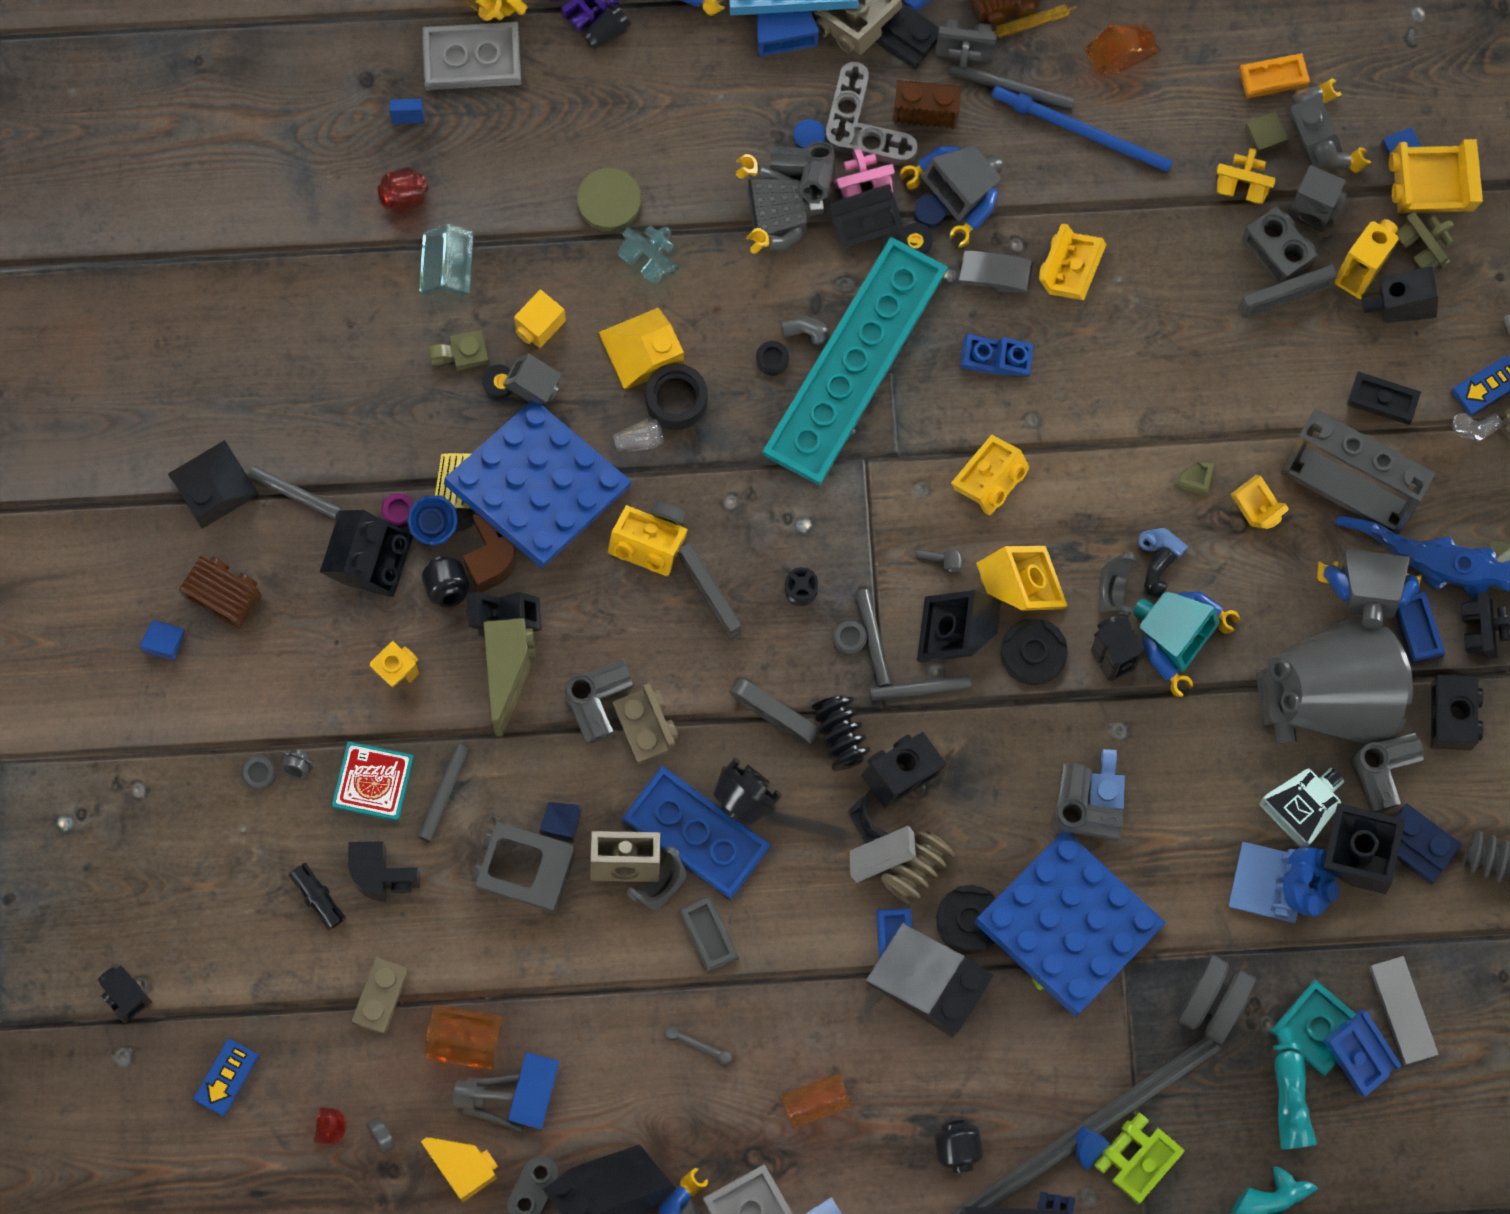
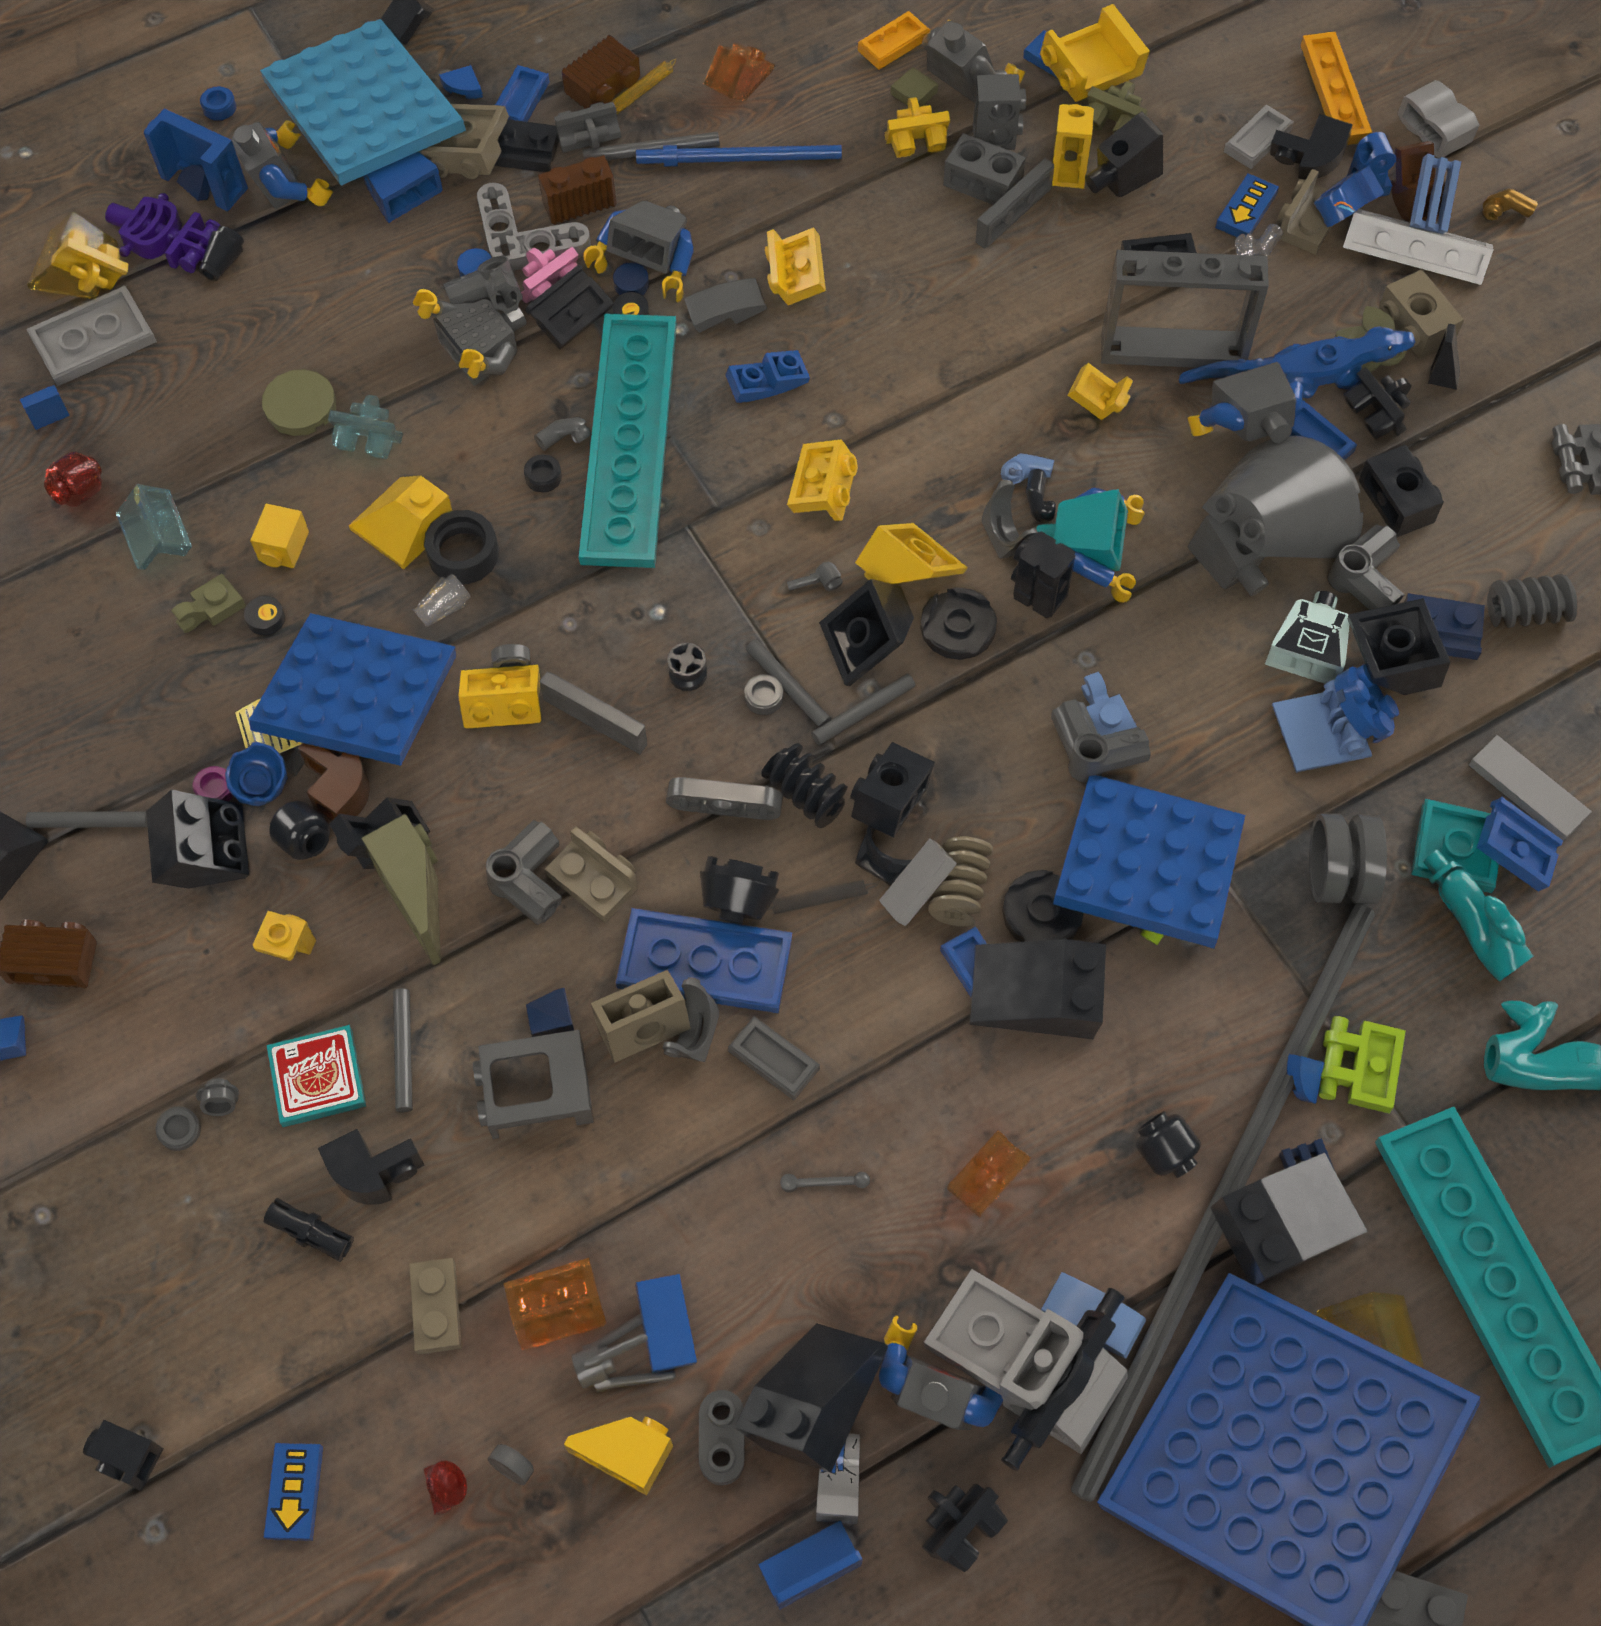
camera: 25 degrees left, 10 degrees down
dark grey brick [503,354,561,404] -> none
olive tile [1175,461,1216,496] -> none

